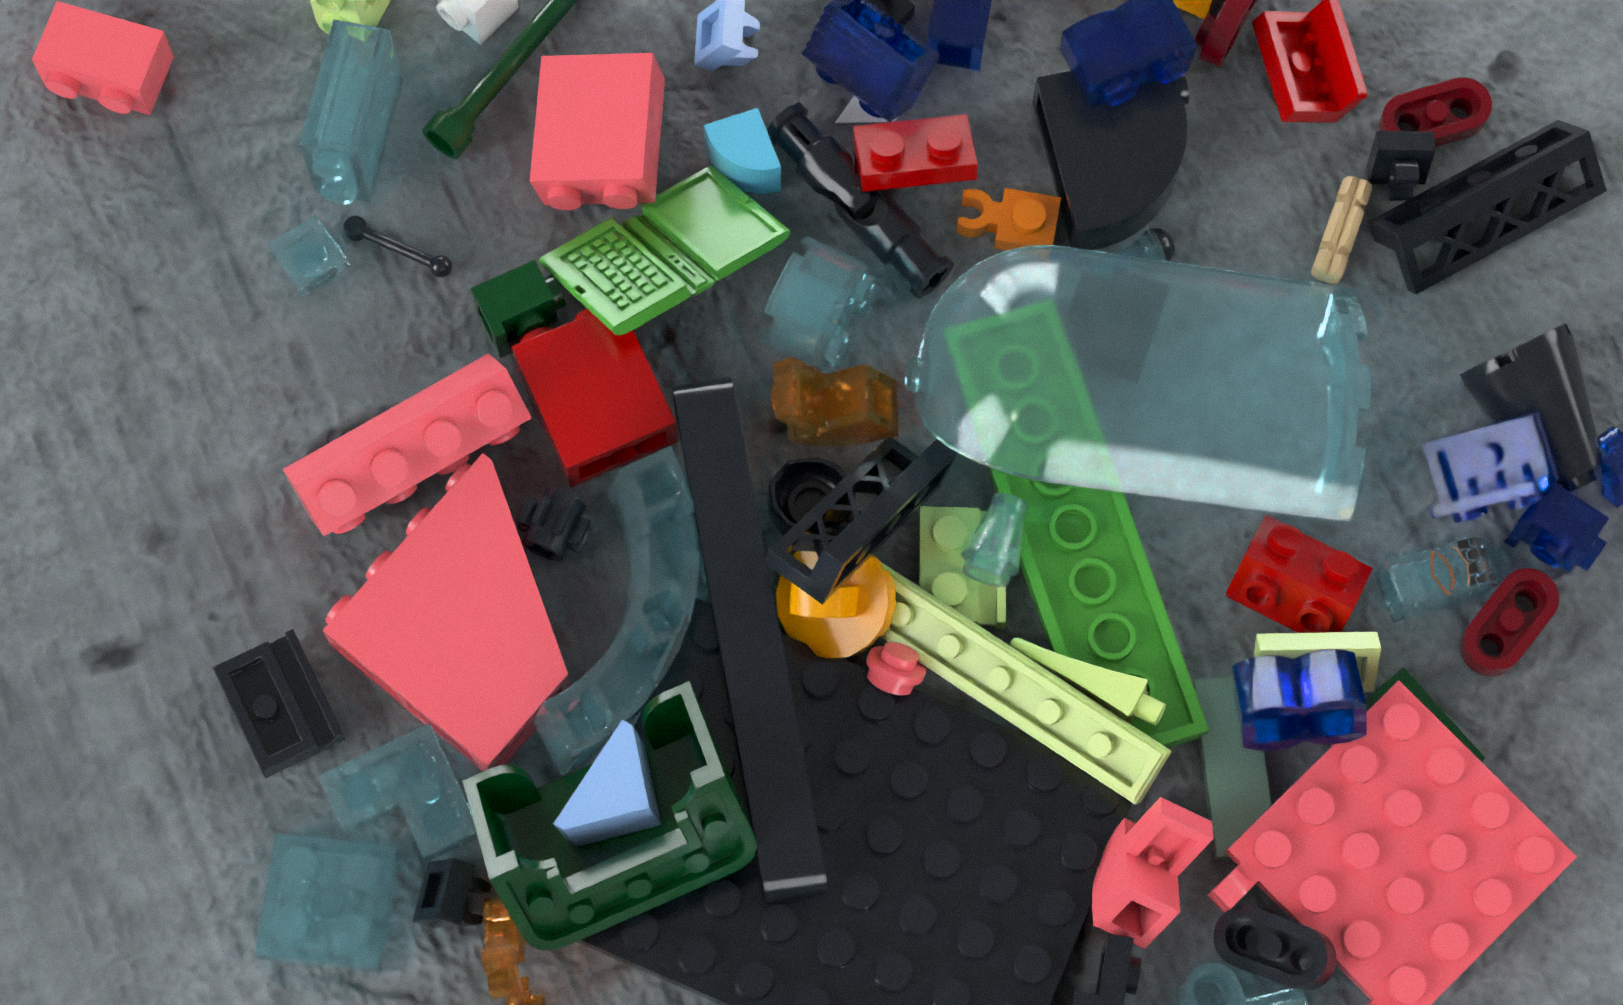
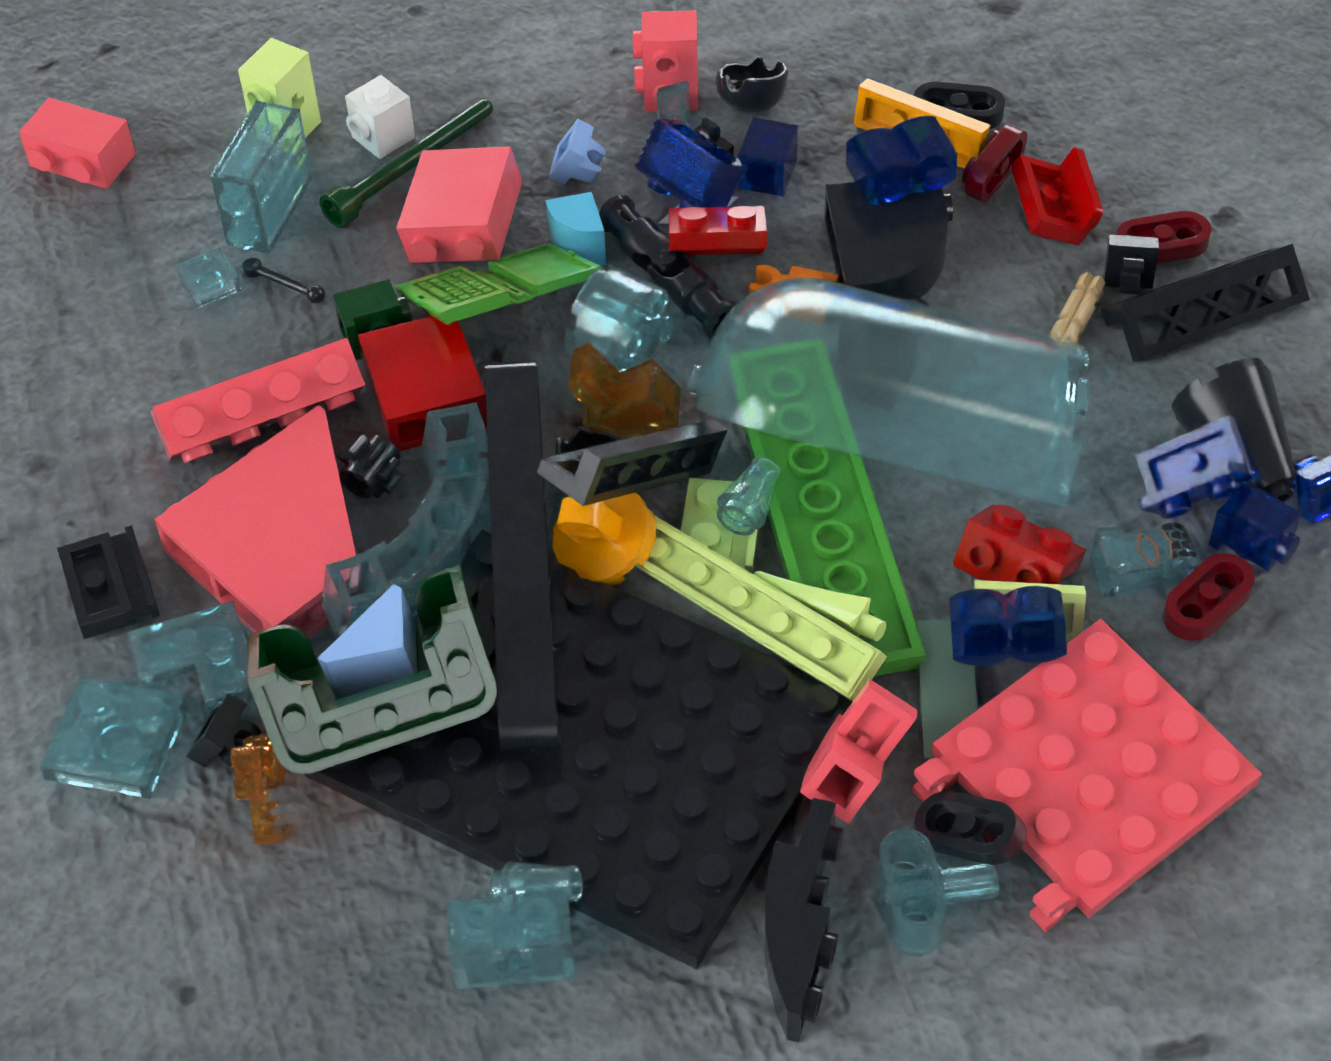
camera: 10 degrees right, 20 degrees down
coral plate [866,642,926,695] -> none

